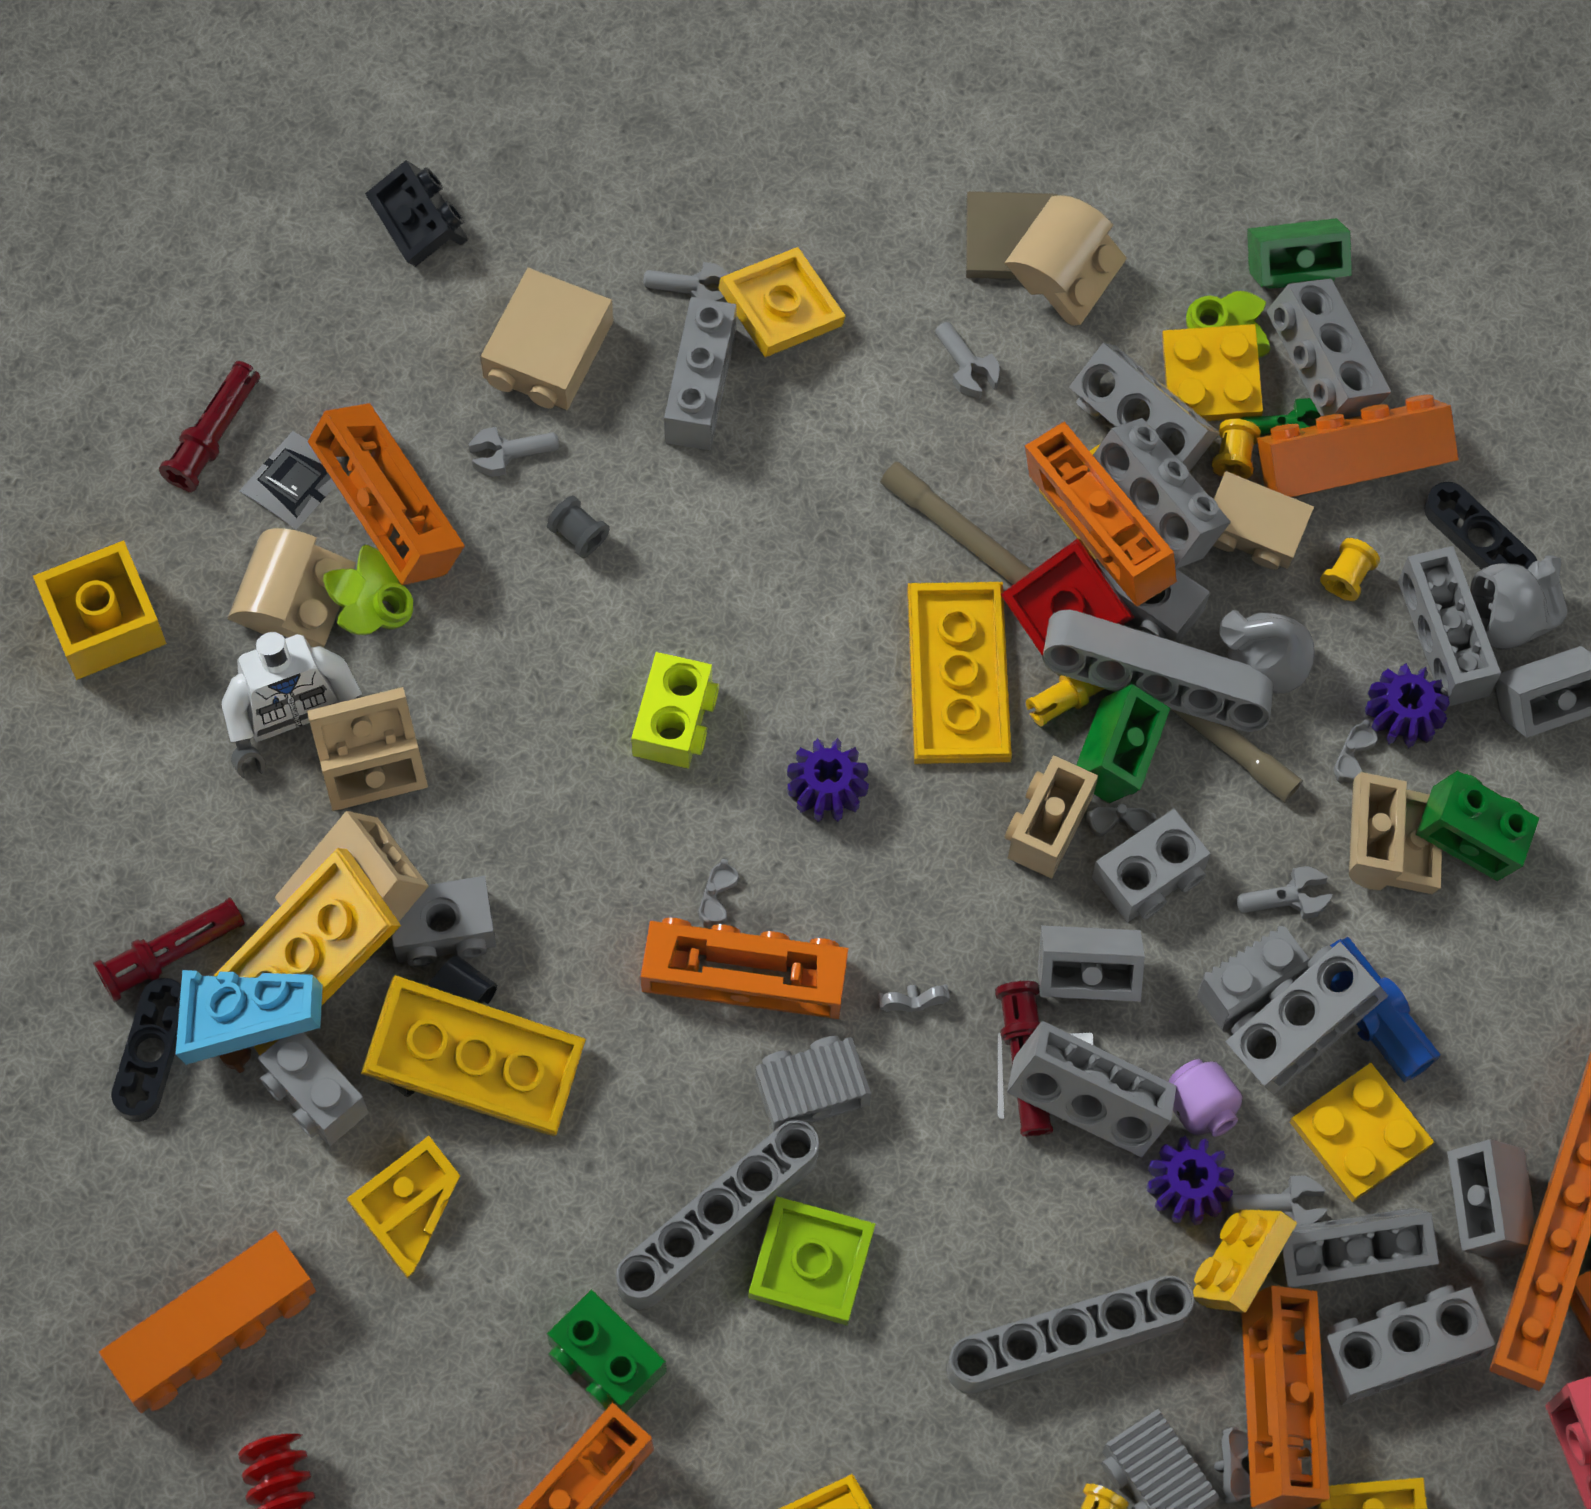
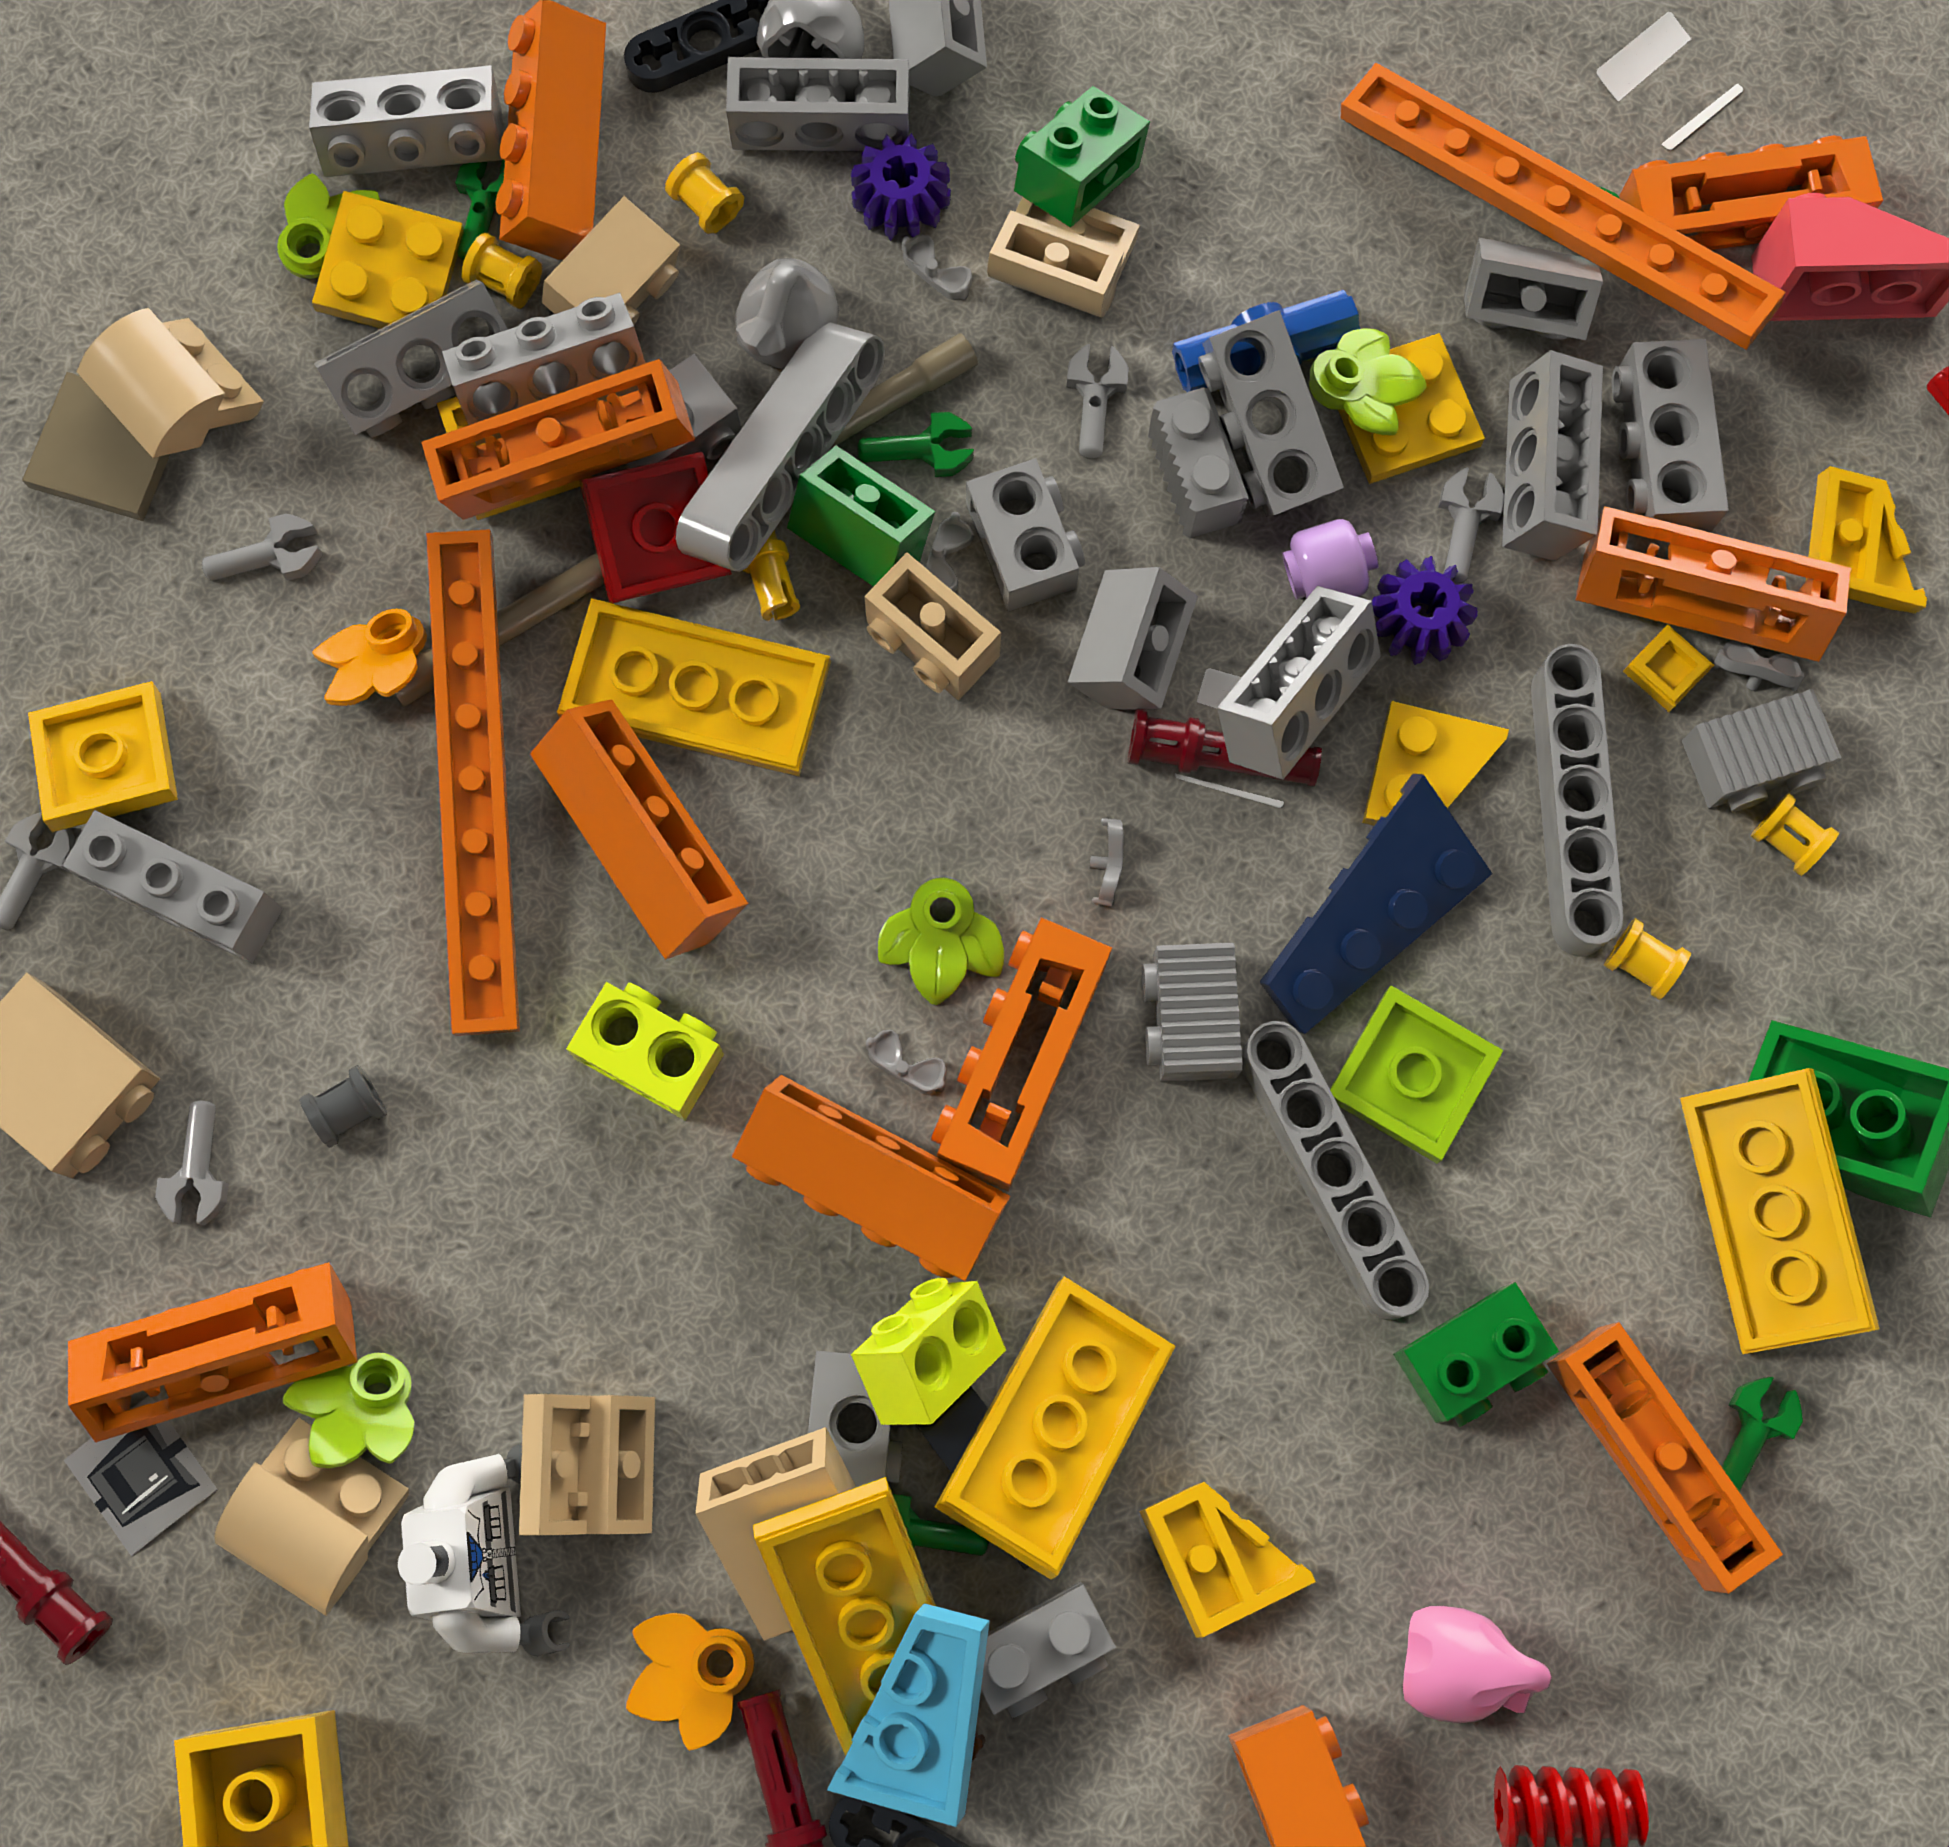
camera: 75 degrees left, 10 degrees up
dark purple gear [787,738,869,822] -> none
yellow plate [1193,1209,1297,1313] -> none
green brick [1247,218,1352,289] -> none
none -> light orange plate [312,609,427,706]
none -> orange plate [426,529,520,1036]
none -> orange brick [530,699,749,960]
none -> light orange plate [626,1613,755,1751]
none -> orange brick [732,1075,1011,1281]
none -> neon yellow brick [851,1278,1006,1425]
none -> green bar [857,412,974,477]
none -> lime plate [878,877,1004,1005]
none -> green bar [892,1494,989,1556]
none -> dark blue wing [1260,774,1493,1034]
none -> lime plate [1309,328,1427,435]
none -> yellow wing [1362,701,1509,826]
none -> bright pink piece [1403,1606,1552,1723]
none -> yellow bush [1604,918,1691,1000]
none -> yellow tile [1623,624,1714,712]

